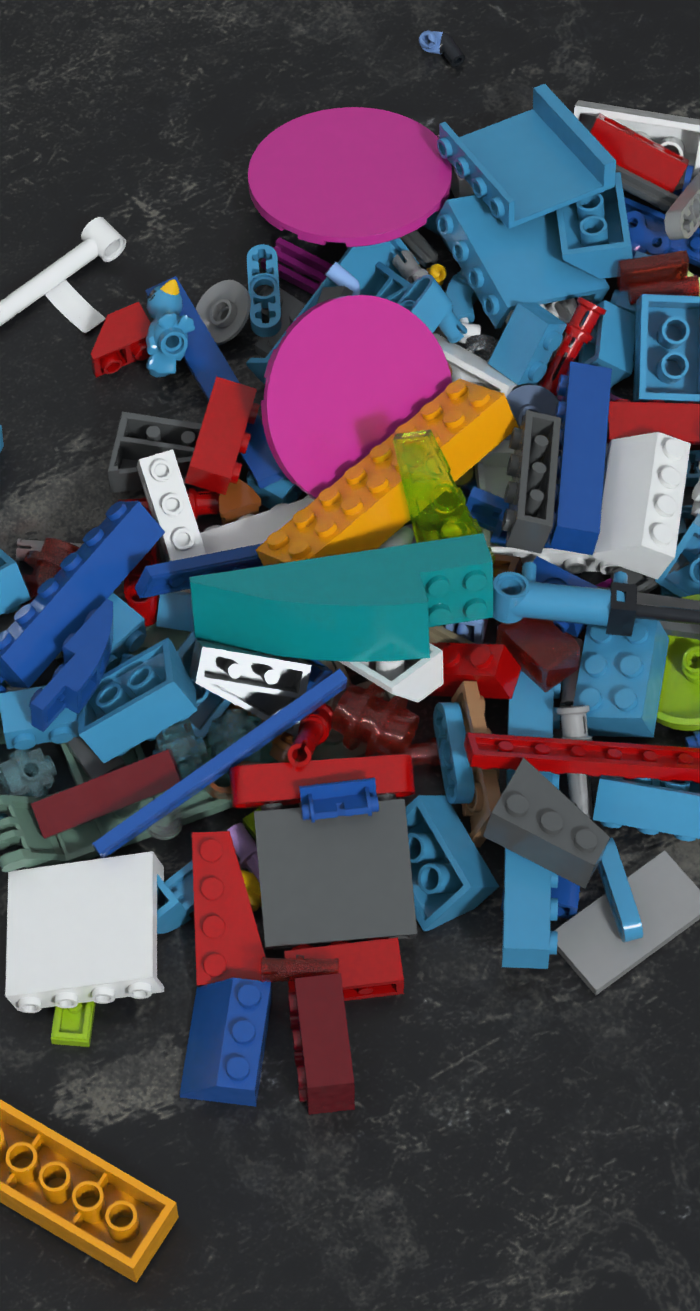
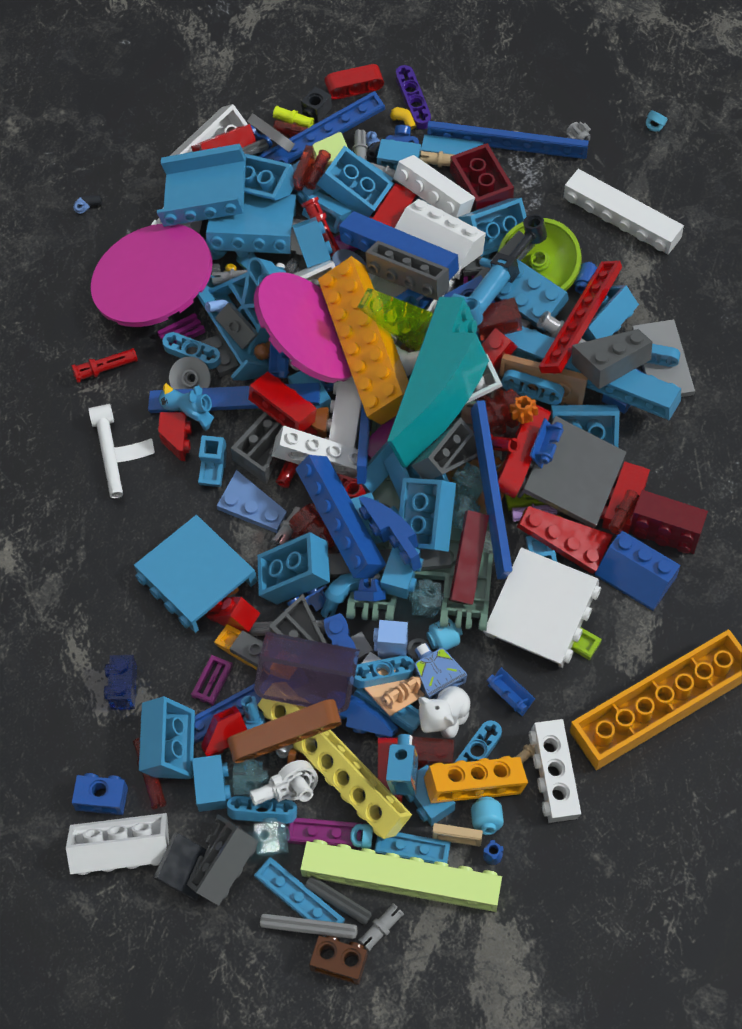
camera: 60 degrees left, 0 degrees up
none -> red pin [71,348,138,383]
none -> dark azure brick [198,435,227,487]
none -> medium blue wing [217,470,287,533]
none -> orange gear [510,395,538,424]

